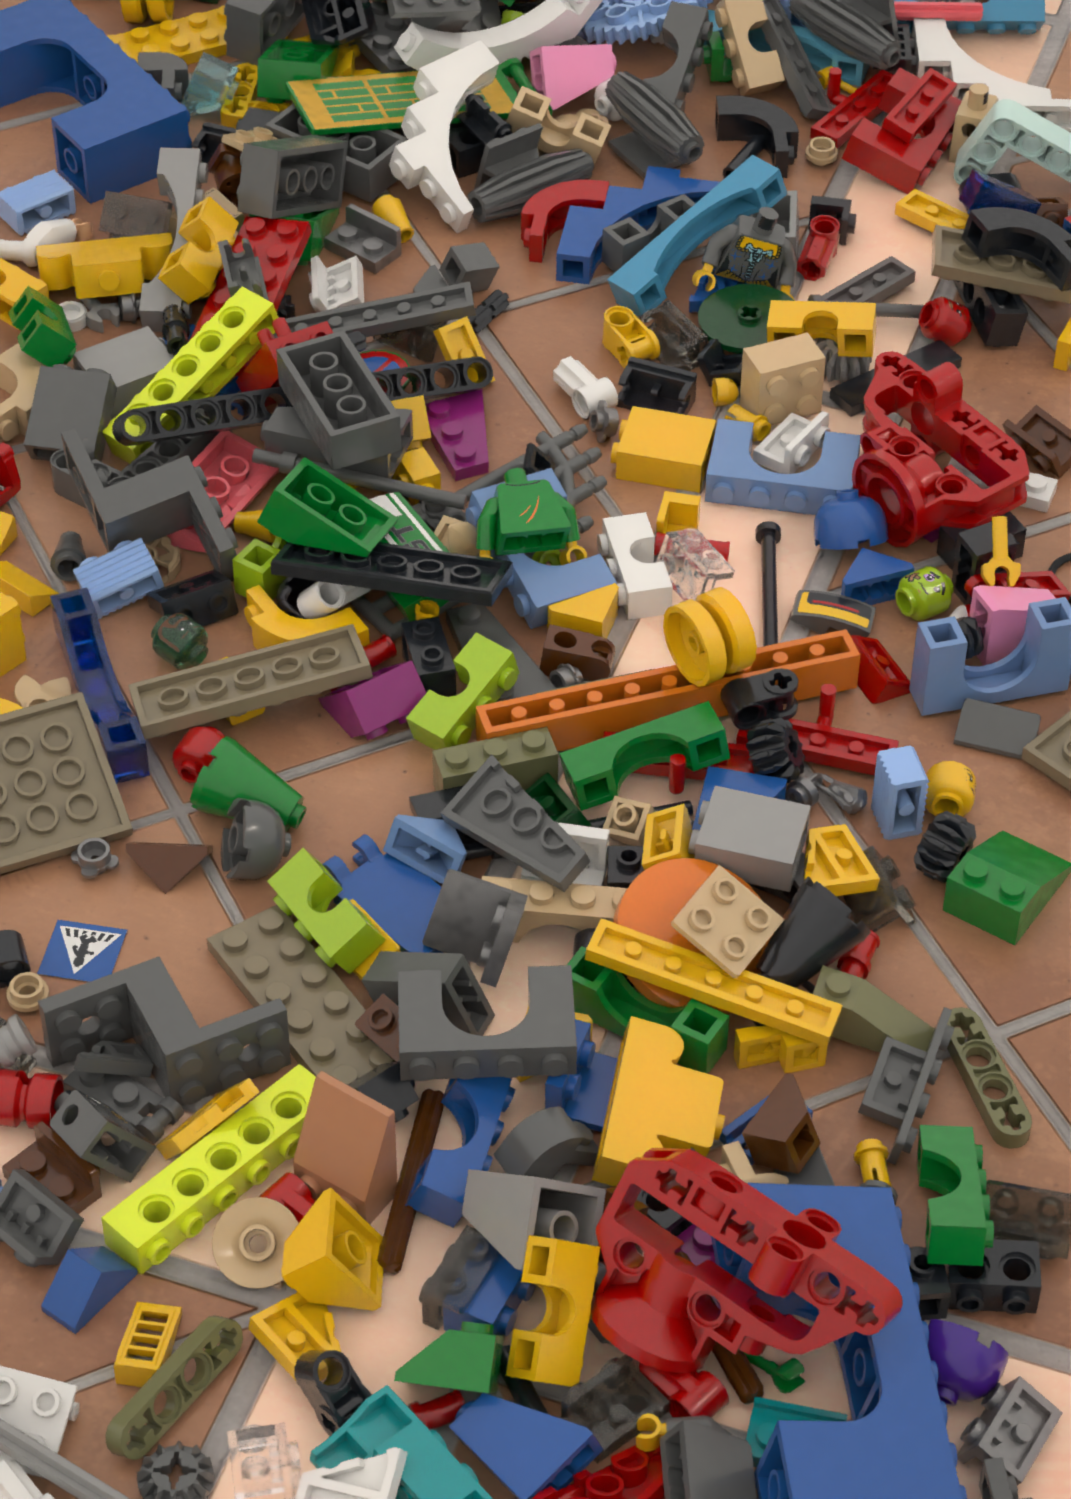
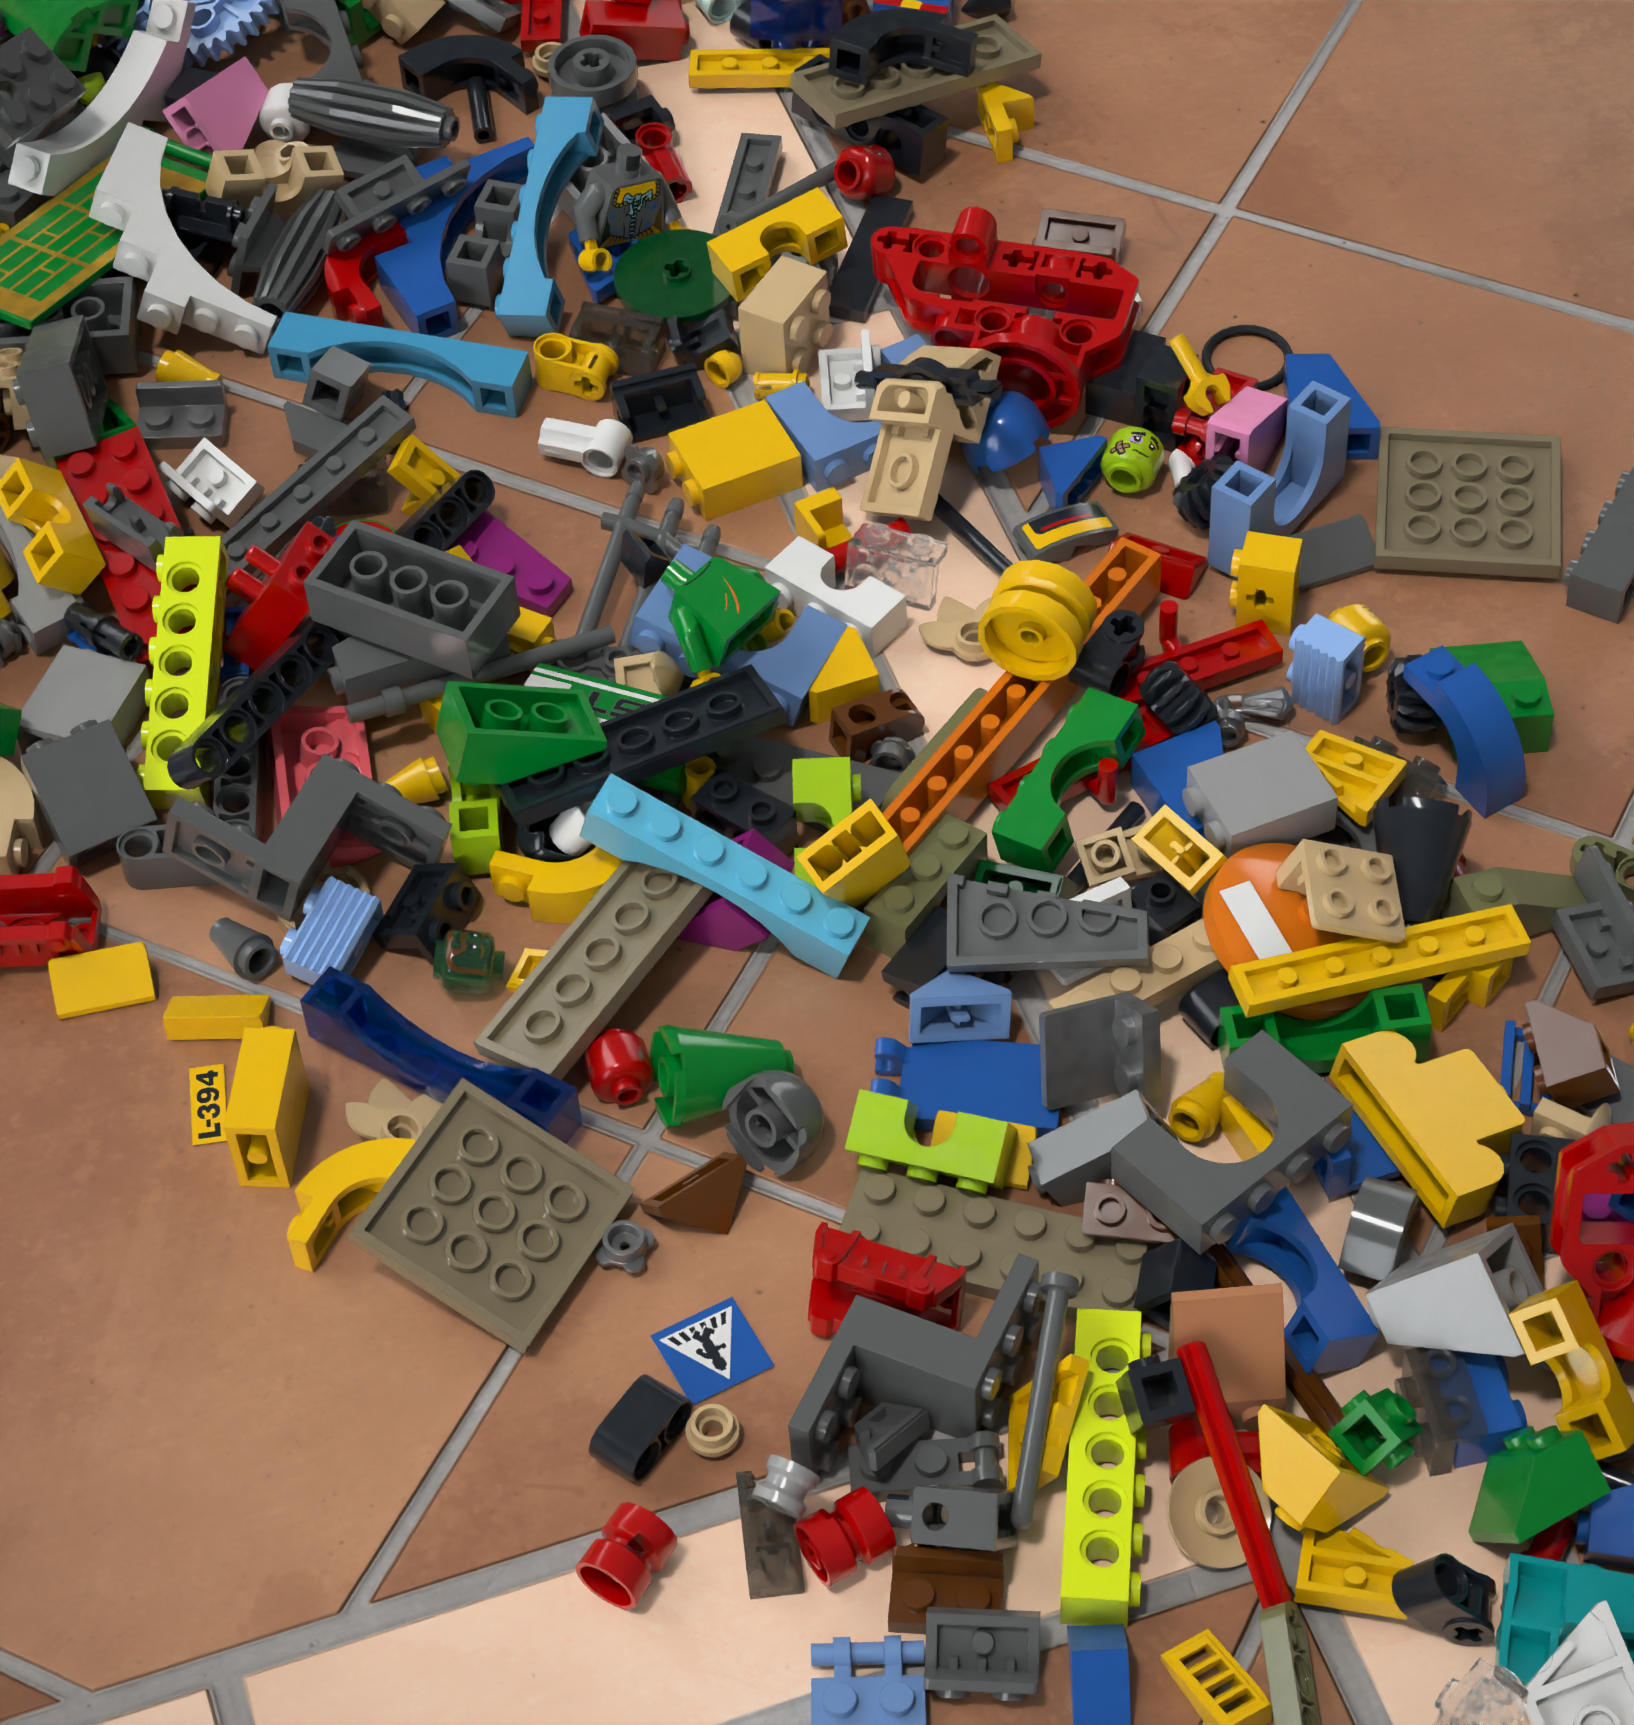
camera: 35 degrees left, 5 degrees up
none -> dark azure arch [267,312,533,418]
none -> dark grey bracket [322,154,471,255]
none -> dark grey wheel [547,35,641,117]
none -> medium azure arch [579,773,870,979]
none -> yellow torso [796,798,911,906]
none -> red piece [808,1222,967,1338]
none -> tan piece [854,345,1003,521]
none -> dark grey bar [1010,1272,1079,1529]
none -> black brick [1116,1355,1196,1435]
none -> yellow cone [1168,1072,1230,1142]
none -> red axle [1176,1341,1292,1609]
none -> white sticker [1219,880,1292,959]
none -> yellow brick [1229,531,1303,636]
none -> green brick [1328,1388,1424,1476]
none -> blue arch [1403,645,1526,819]

